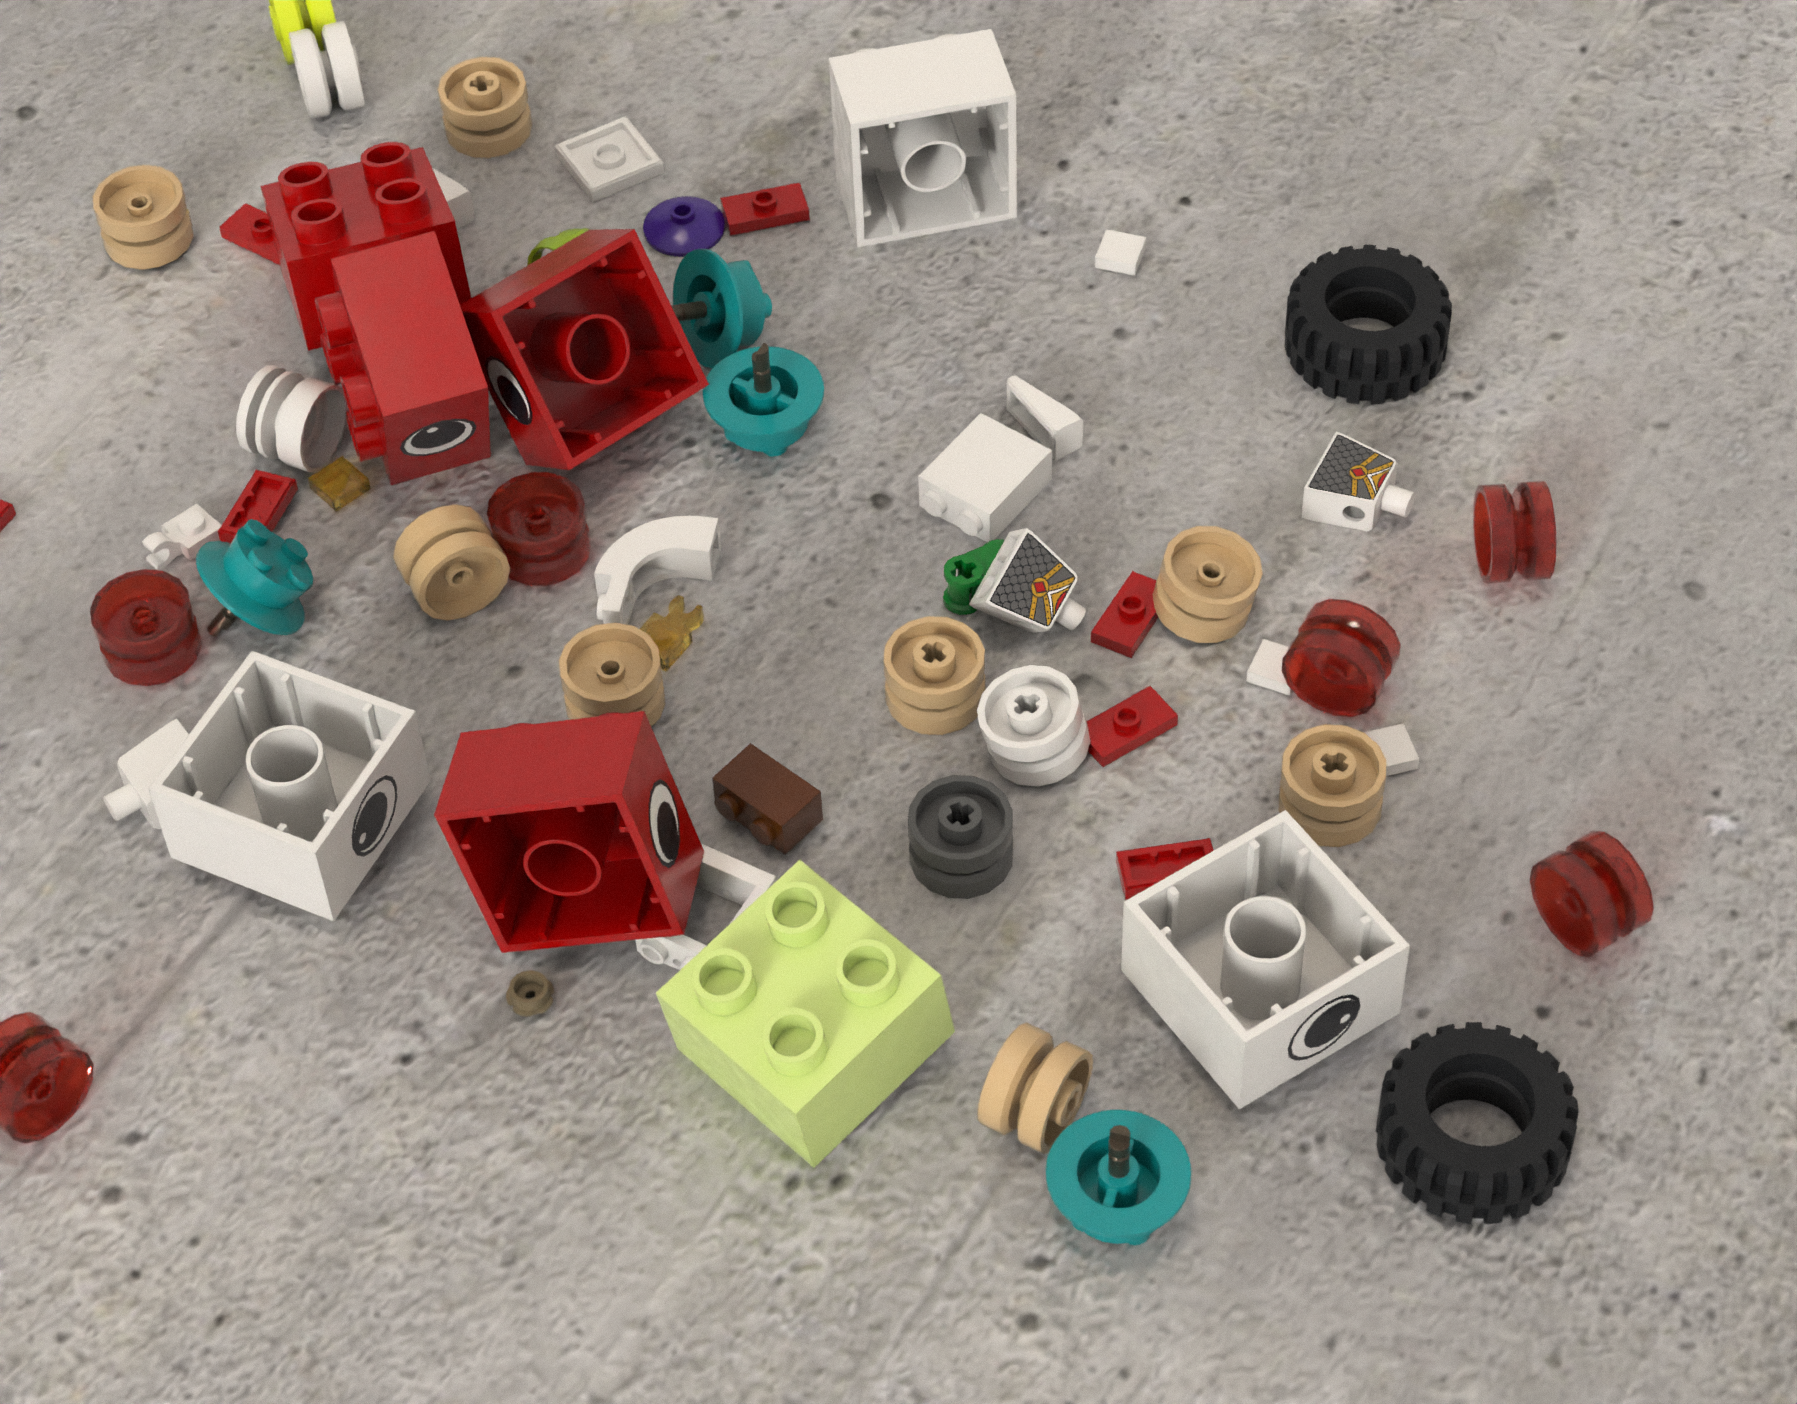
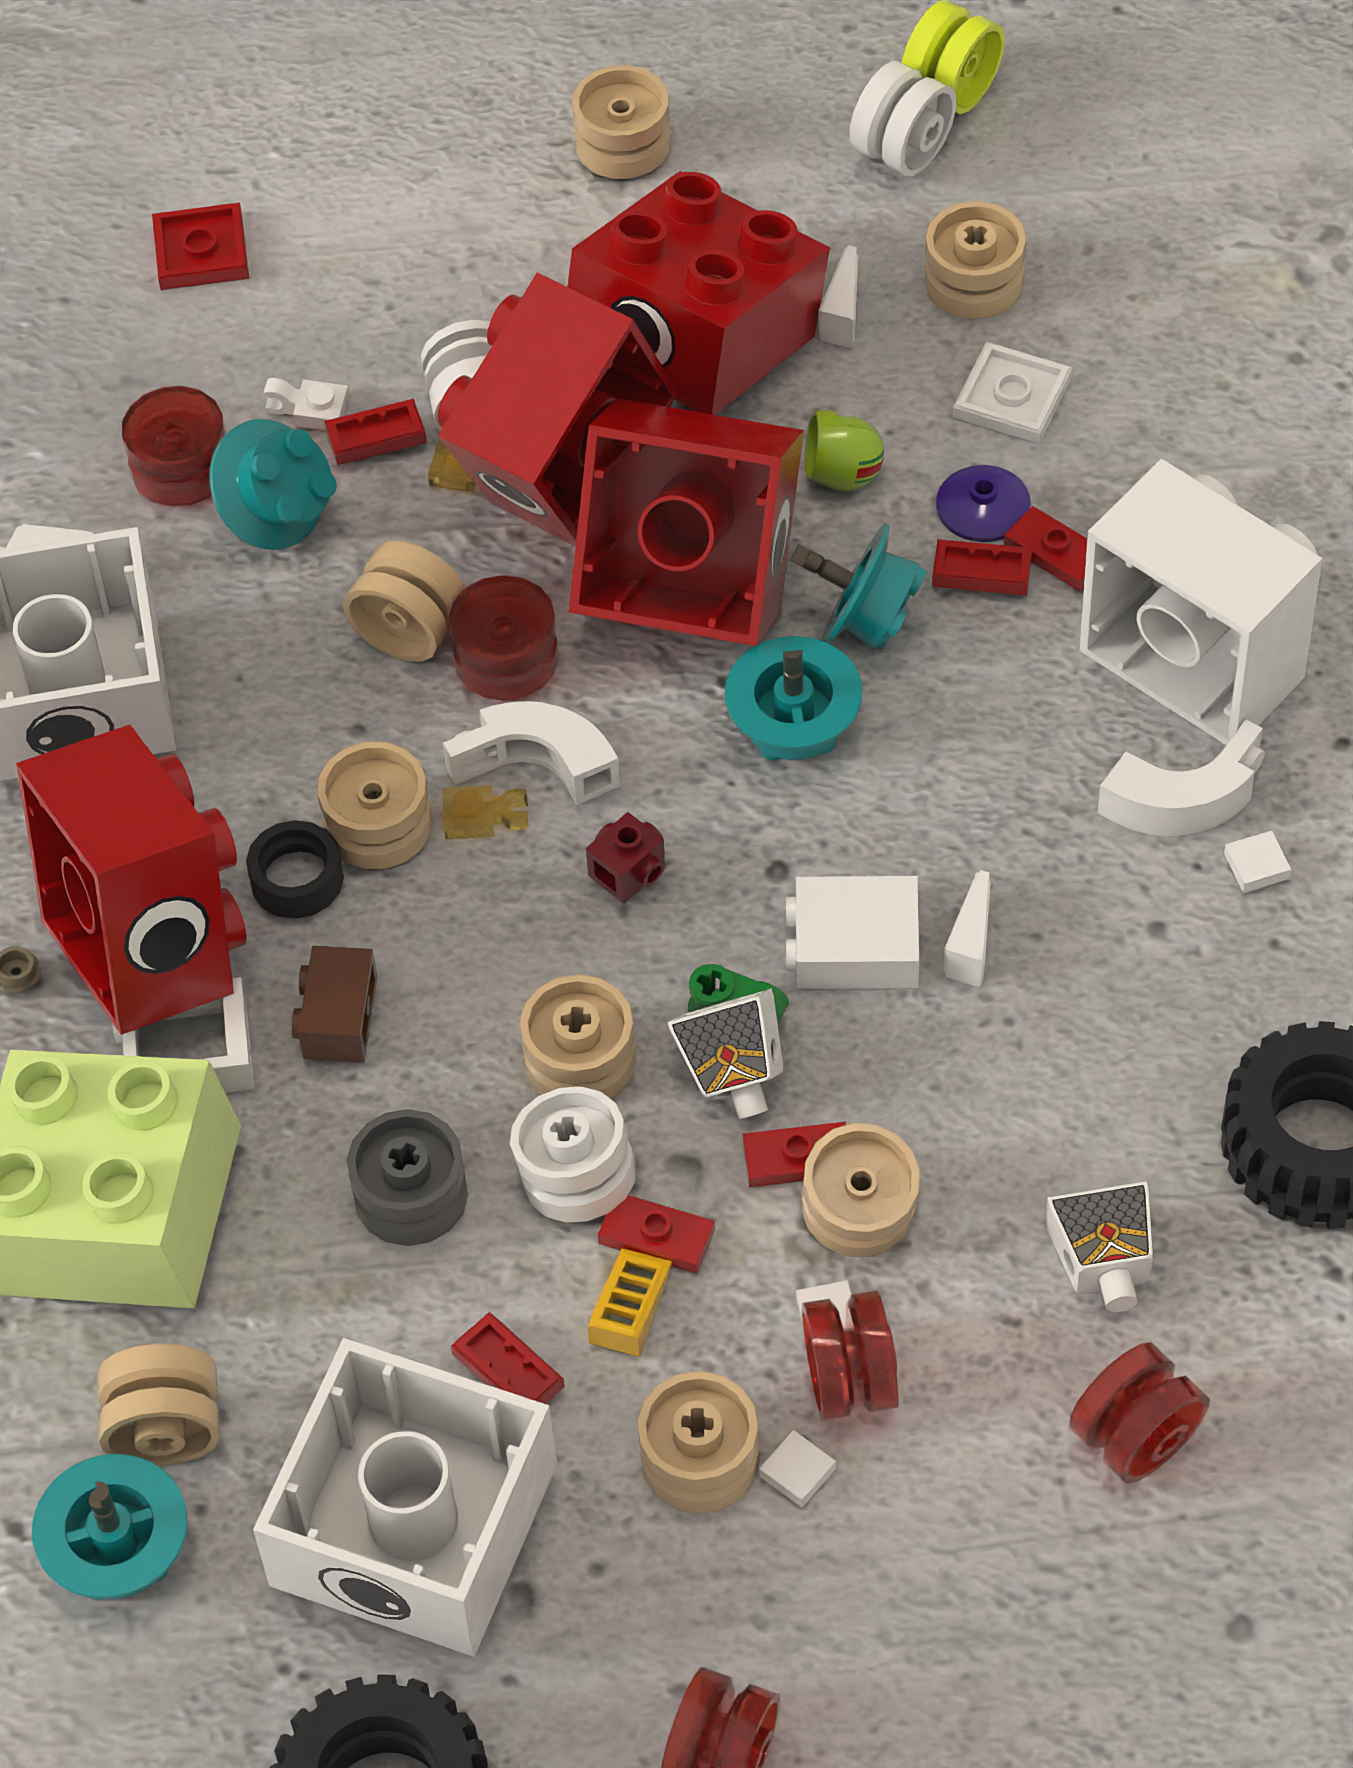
camera: 55 degrees right, 5 degrees up
none -> dark red brick [586,812,666,904]
none -> yellow slope [587,1248,672,1357]
none -> red plate [932,539,1032,596]
none -> white arch [1098,720,1265,836]

